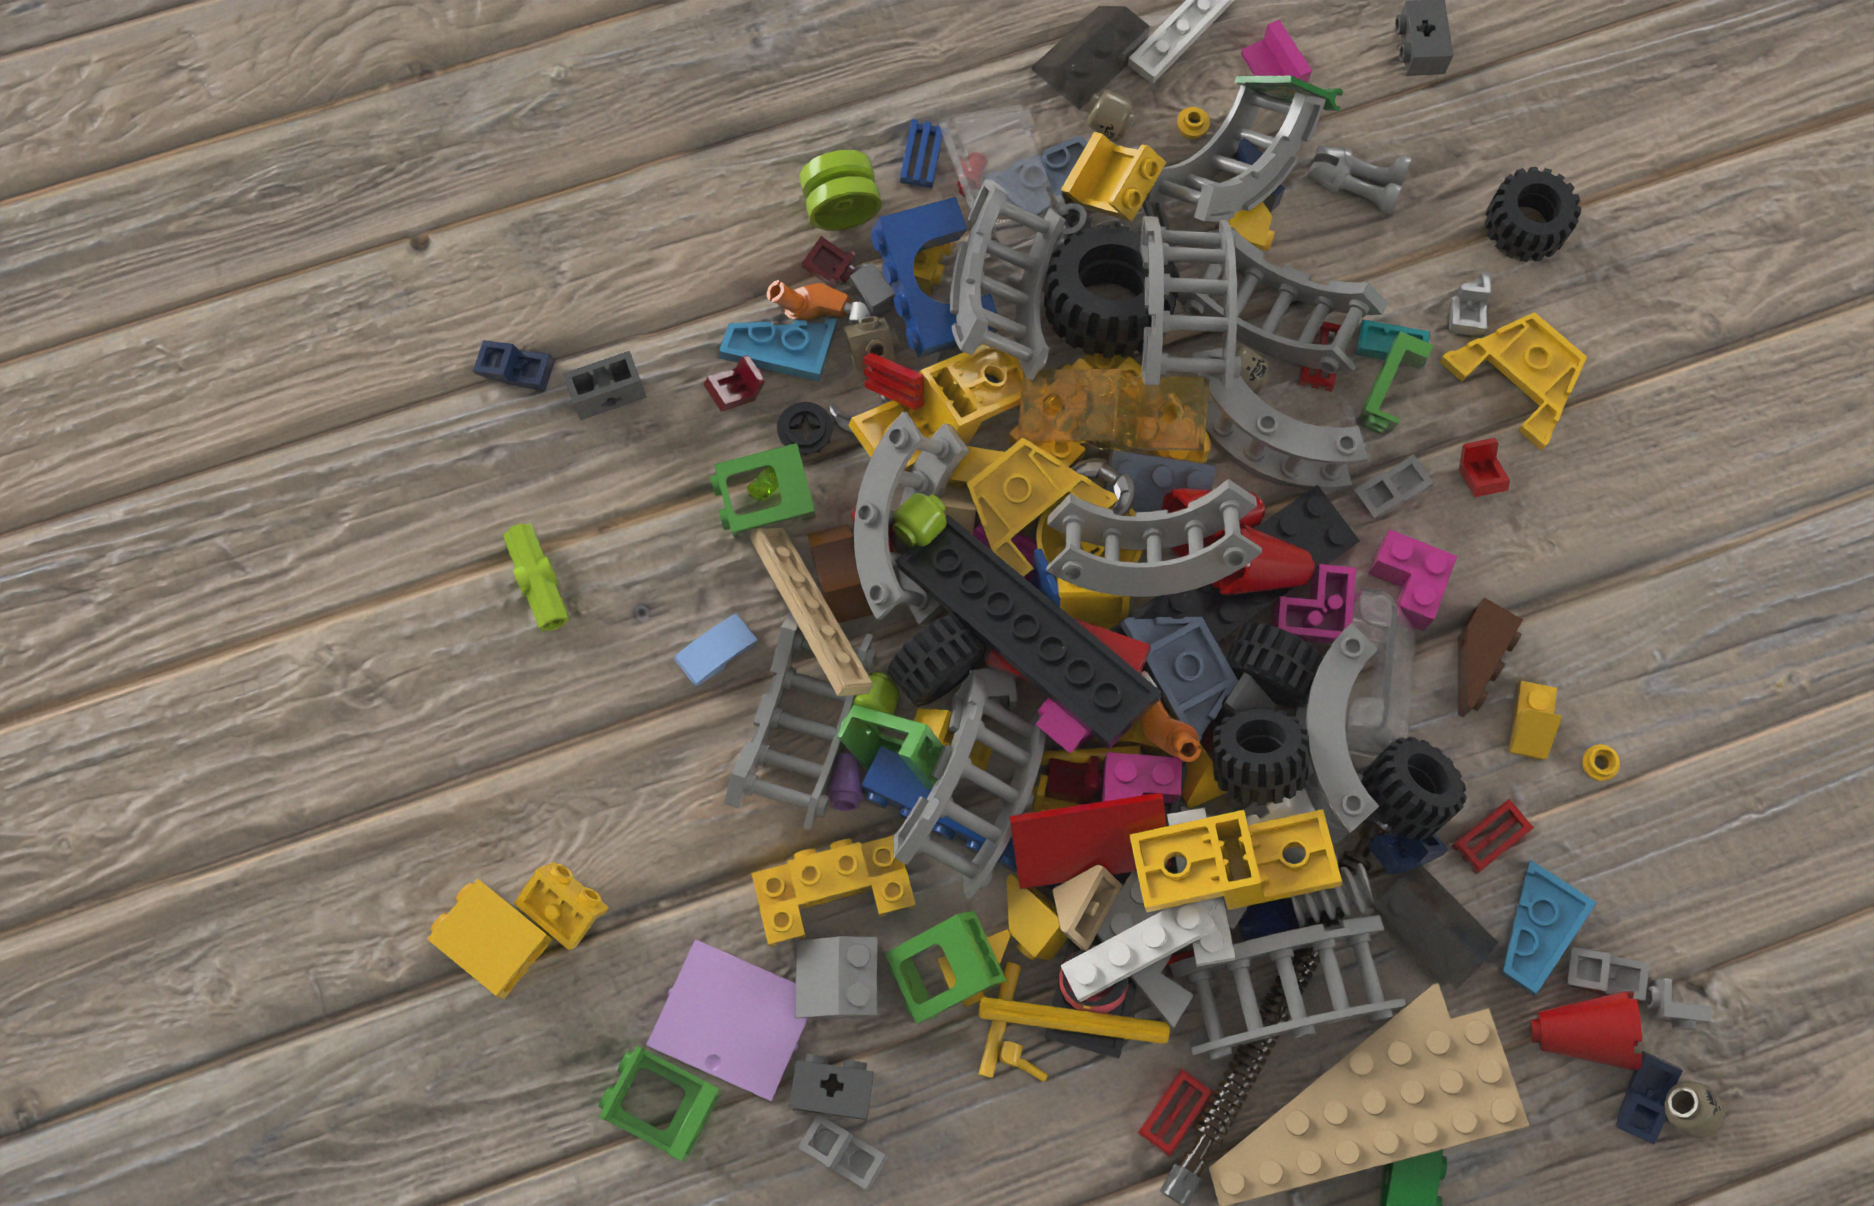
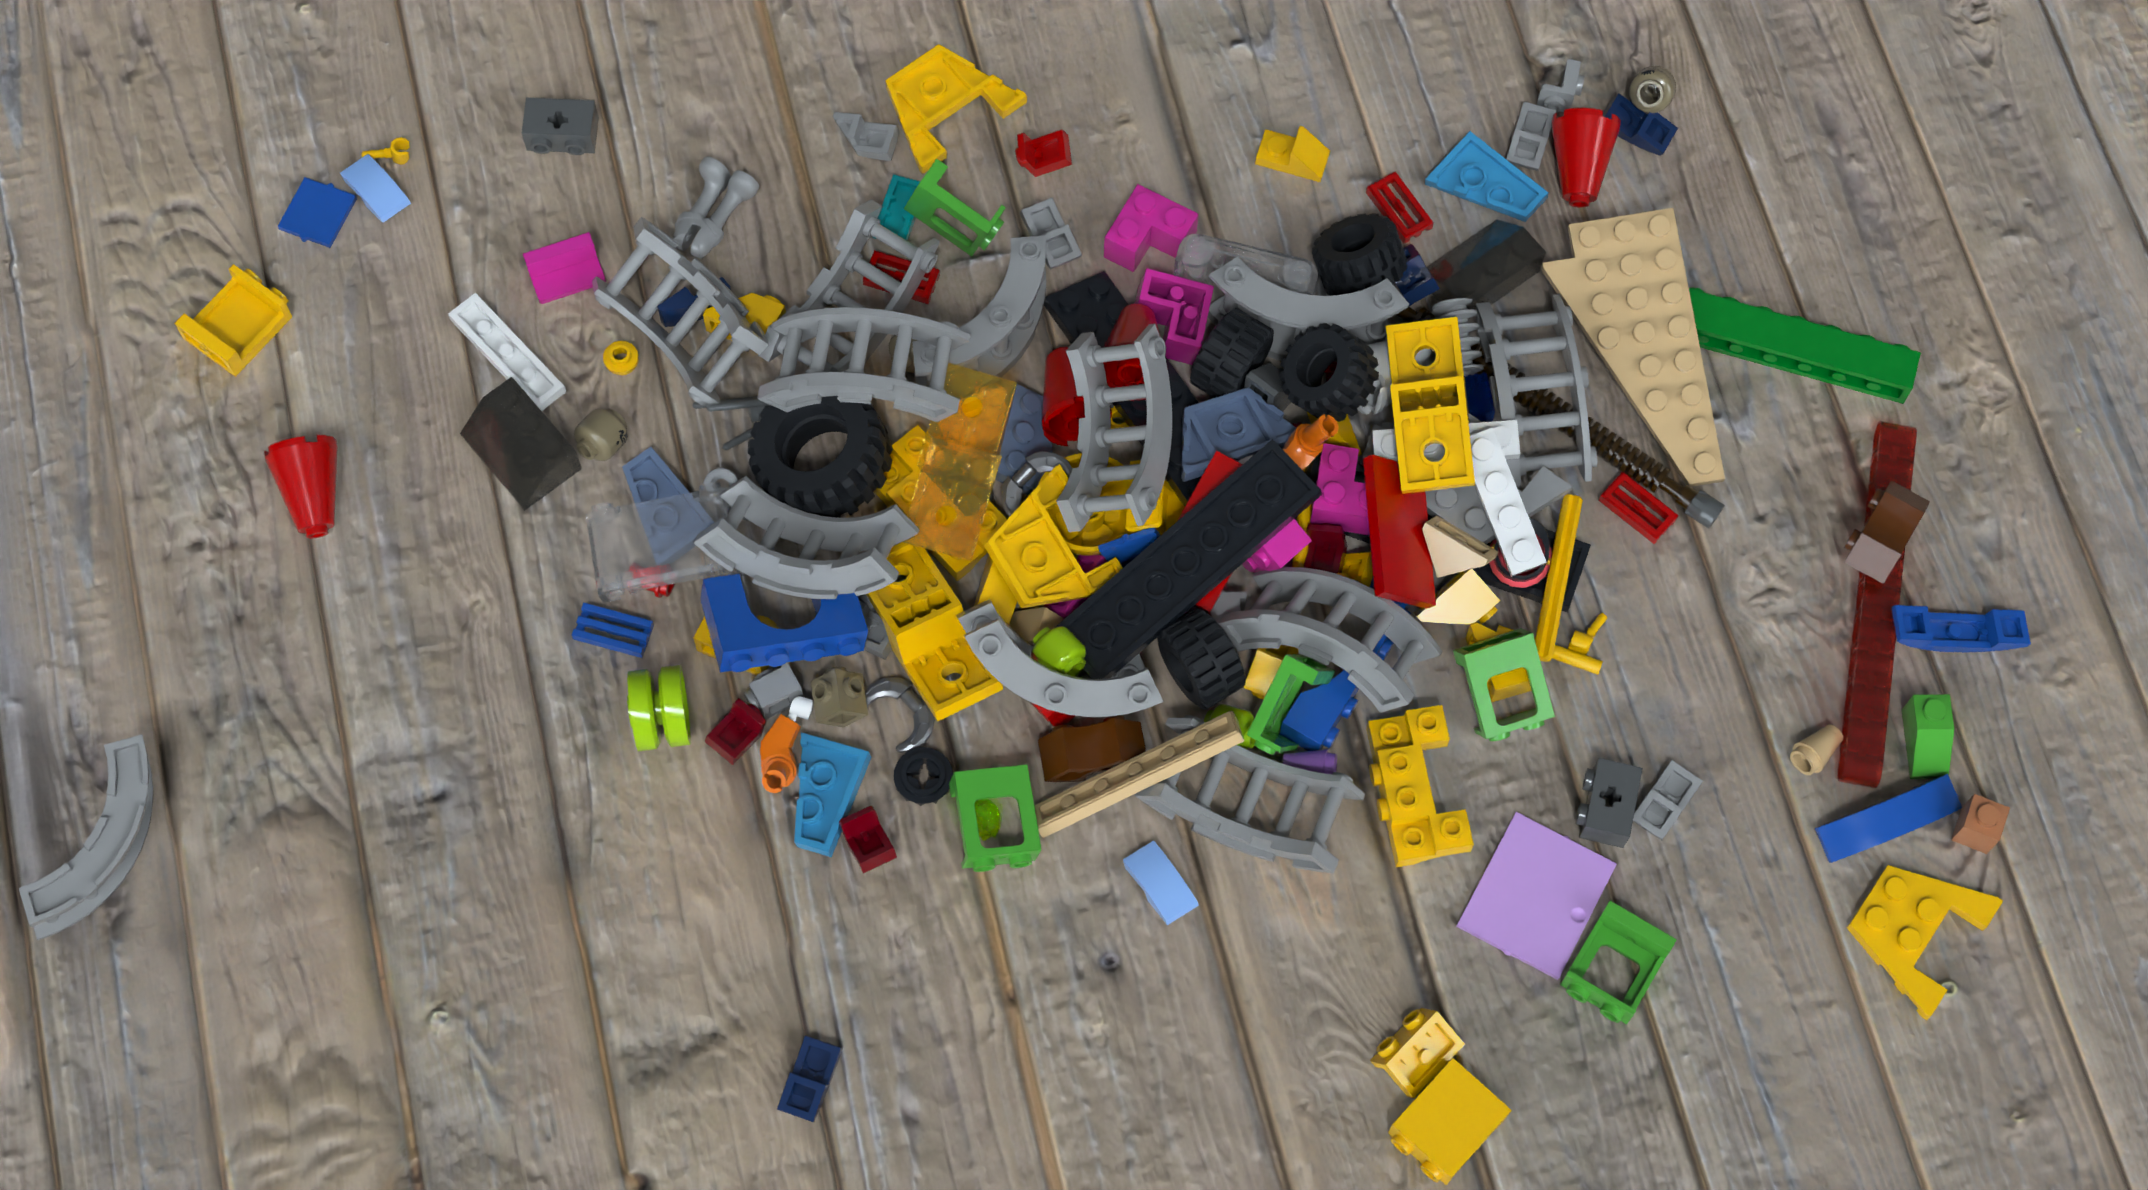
camera: 85 degrees left, 5 degrees down
lime piece [503,523,570,632] -> none
dark grey brick [563,351,647,420] -> none
light grey slope [795,936,877,1019] -> none
red tile [863,352,924,410] -> none
yellow panel [1061,132,1167,222] -> none
green flag [1235,75,1343,111] -> none
reddish brown slope [1458,597,1523,717] -> none
black tyre [1485,167,1581,262] -> none
yellow plate [1582,744,1620,781] -> none

